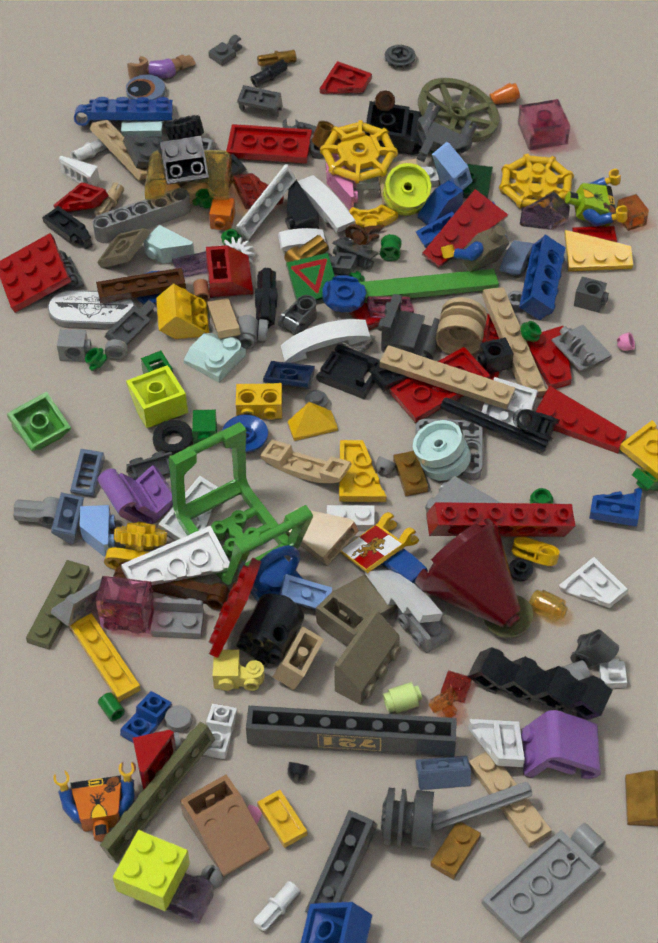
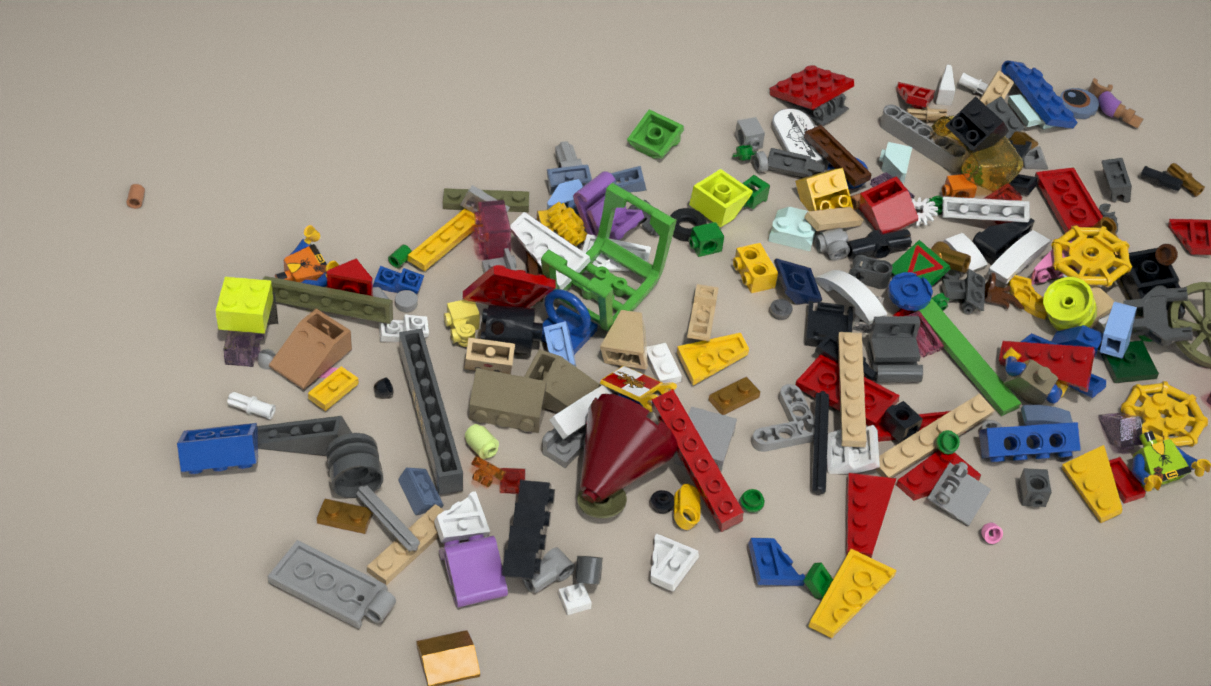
camera: 65 degrees right, 5 degrees down
black hinge [42,206,93,249] -> none
dark tan plate [97,228,150,268] -> none
black tyre [165,115,204,140] -> none
dark grey plate [208,34,242,66] -> none
blue dish [222,415,268,453] -> none
yellow slope [288,402,338,441] -> none
light grey hinge [376,456,396,475] -> none
green wheel [380,234,402,261] -> none
light aqua wheel [413,420,471,481] -> none
tan wheel [436,297,487,355] -> none
black piece [513,409,560,442] -> none
clear yellow brick [529,589,568,622] -> none
clear orange brick [617,194,649,231] -> none

